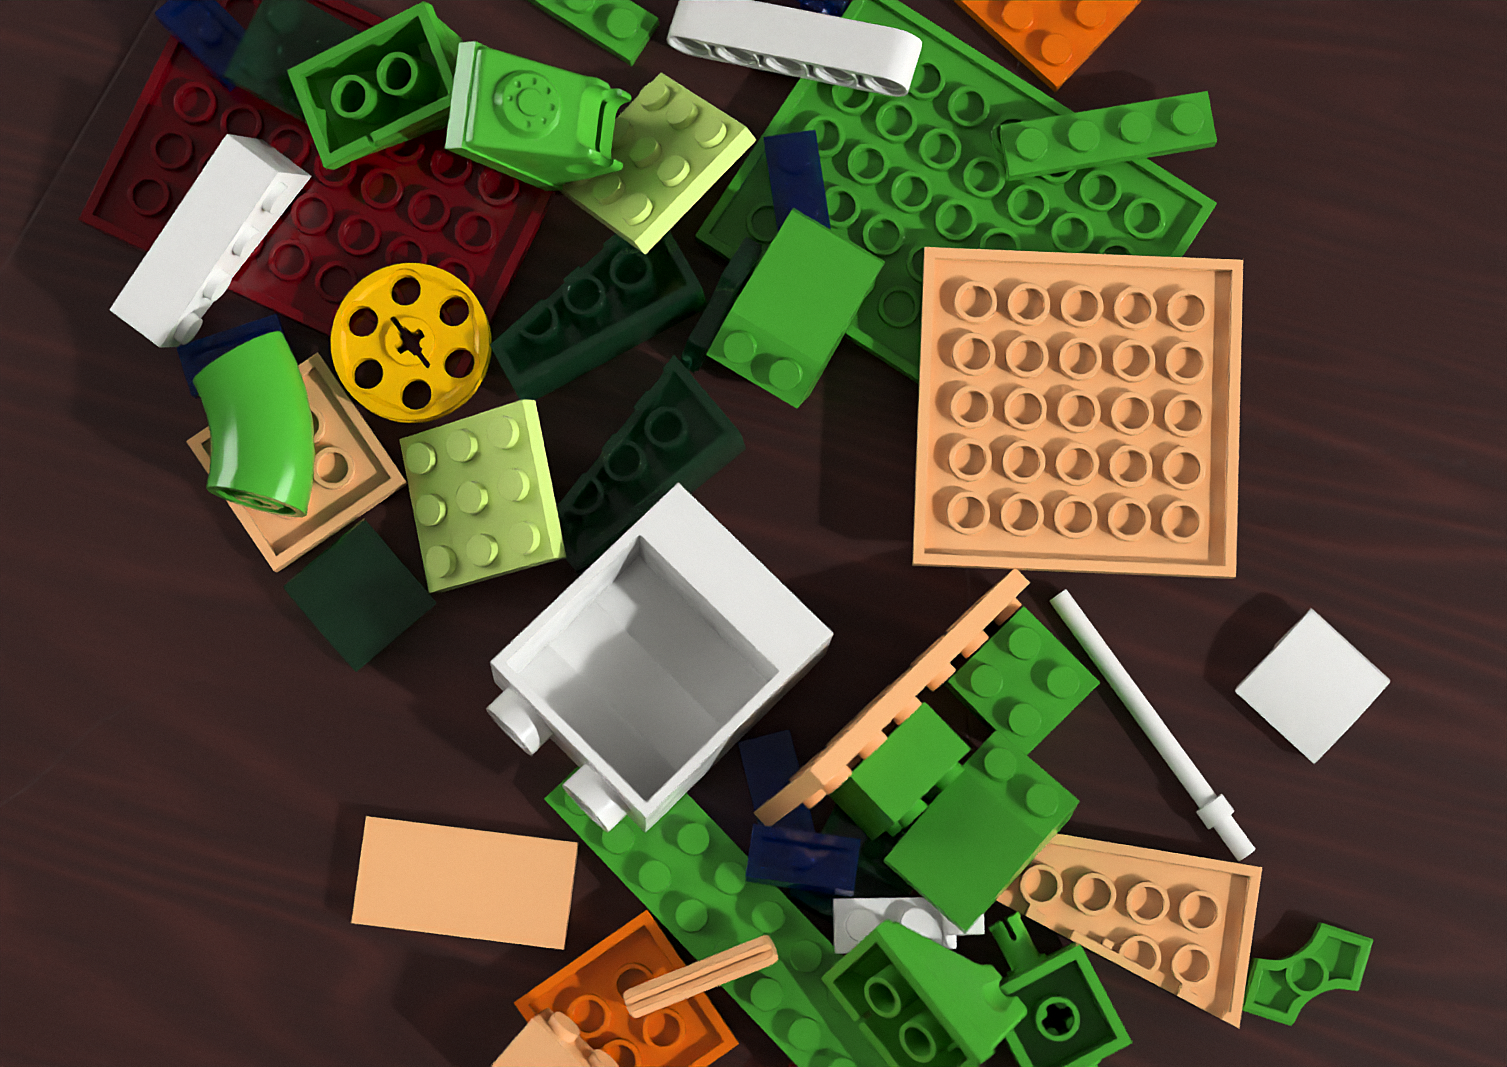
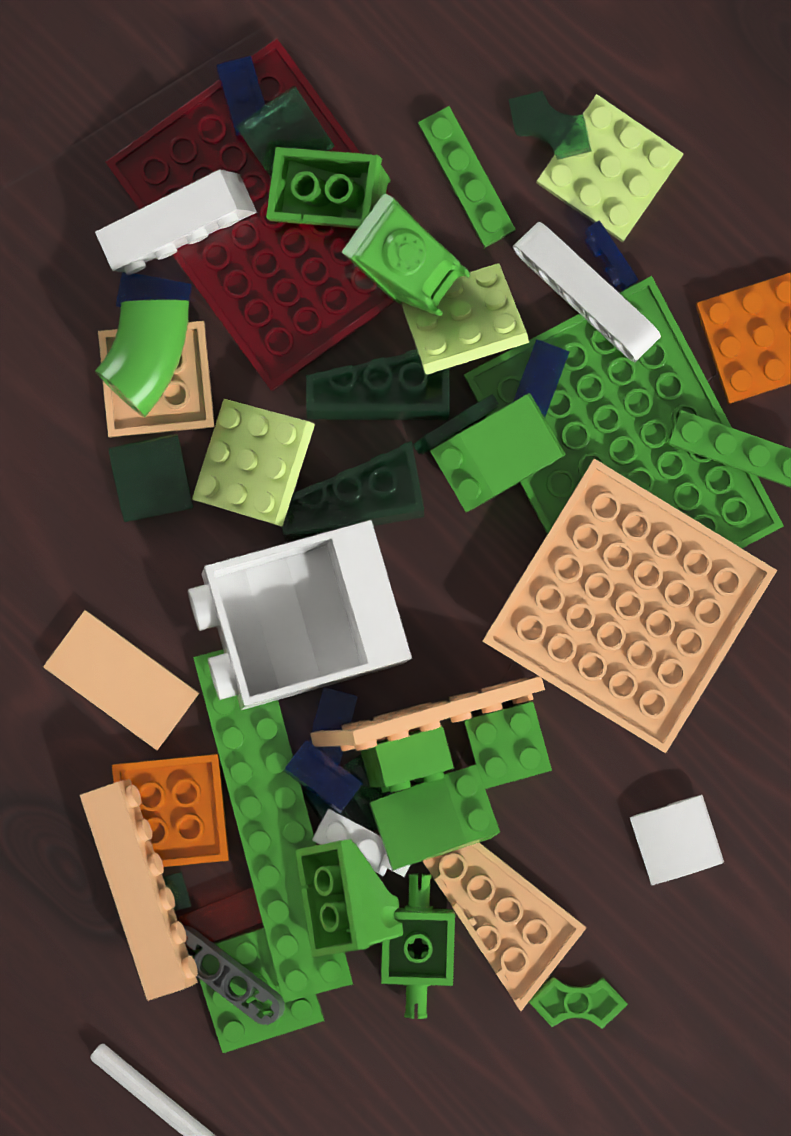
camera: 25 degrees right, 5 degrees up
yellow wedge [331,263,492,423] -> none
light nougat axle [623,935,778,1018] -> none
white bar [1049,589,1256,861] -> none

